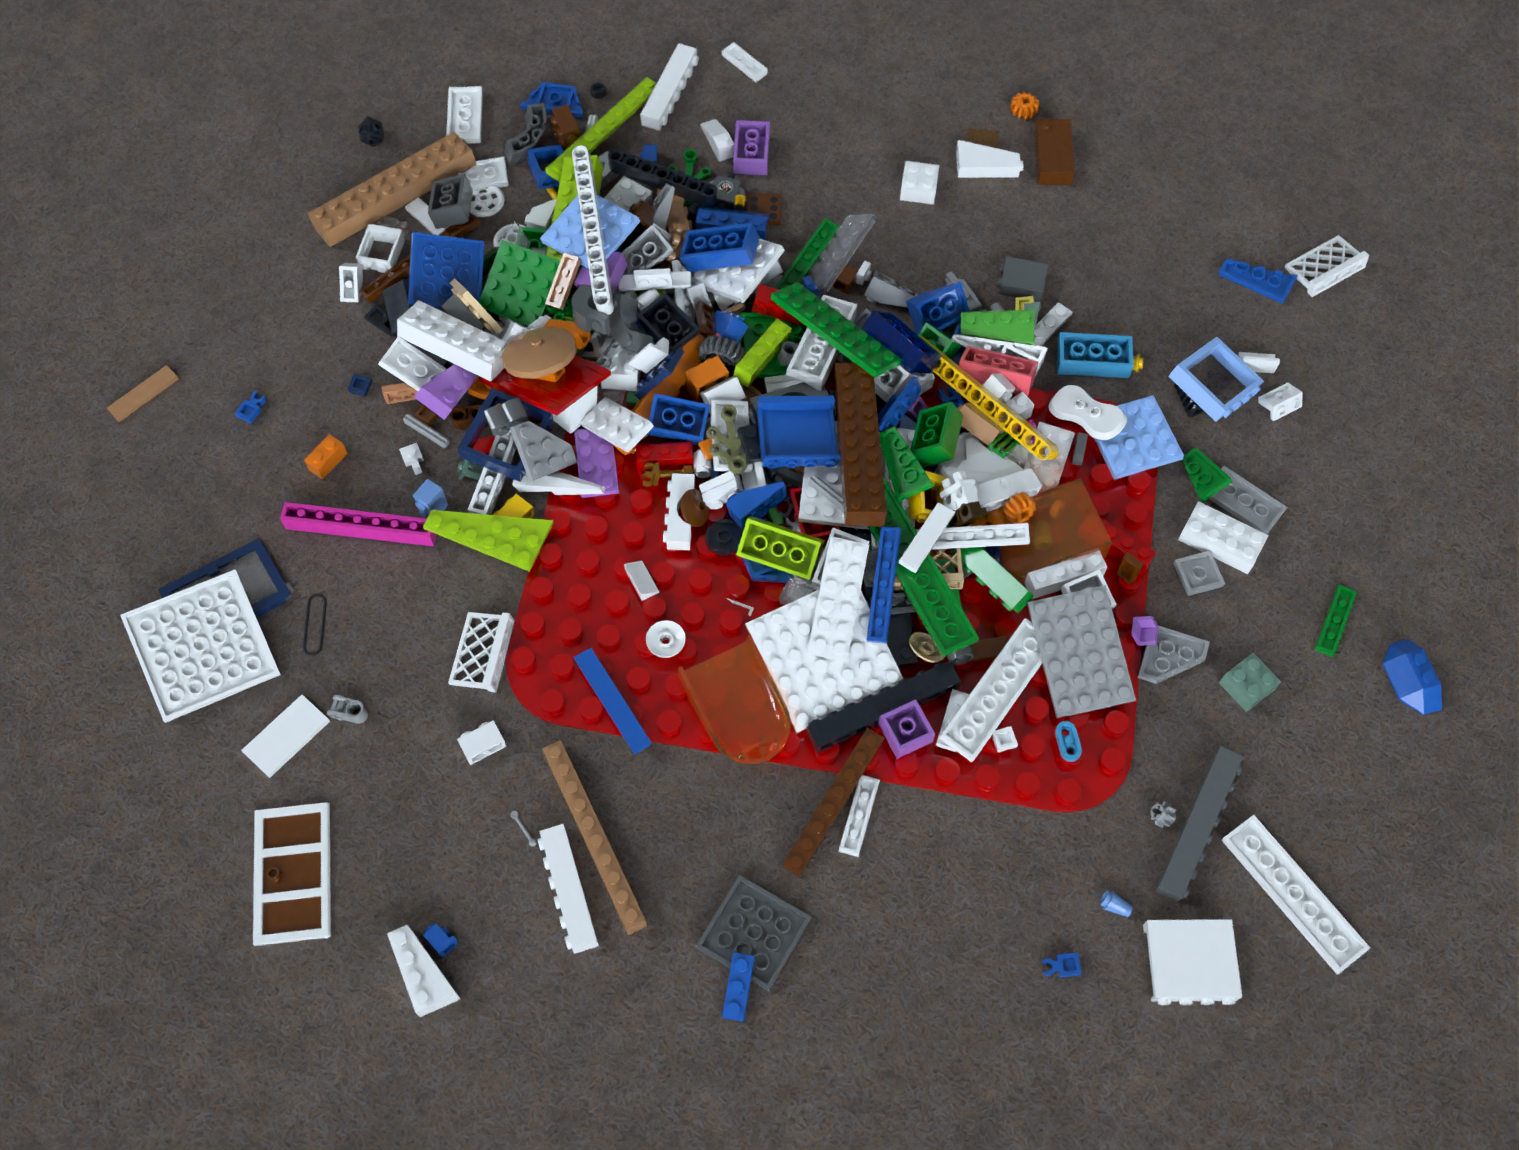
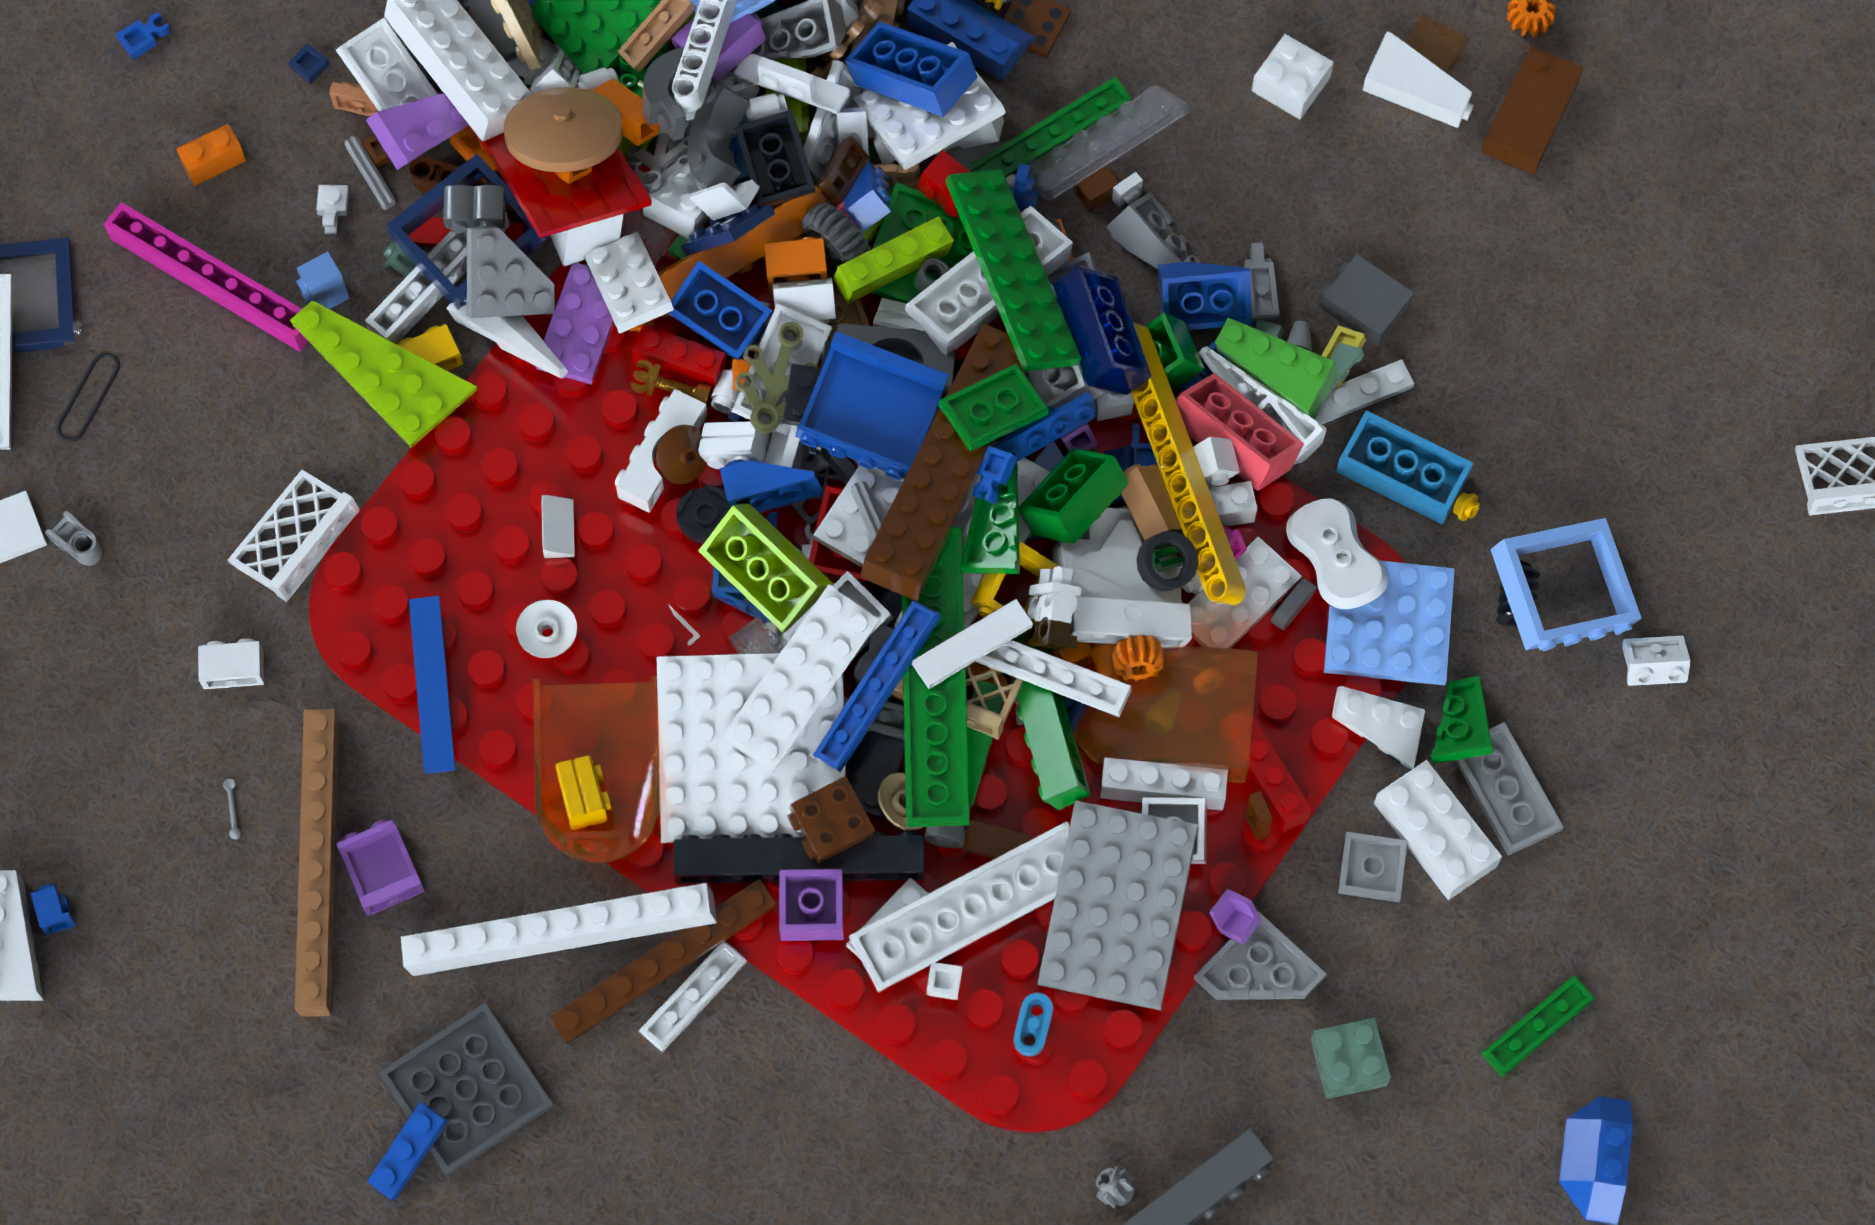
camera: 25 degrees right, 5 degrees up
white brick [537,824,599,954] -> none
bright green plate [768,507,784,526] -> none
blue wing [1218,258,1298,304] -> none
white panel [1237,352,1280,373] -> none
none -> medium lavender panel [336,819,425,916]
none -> white brick [401,883,717,976]
none -> yellow brick [555,755,611,830]
none -> reddish brown brick [787,775,875,864]
none -> green tile [938,363,1049,452]
none -> blue plate [972,446,1018,504]
none -> black tyre [1136,531,1198,591]
none -> white wing [1332,686,1425,769]

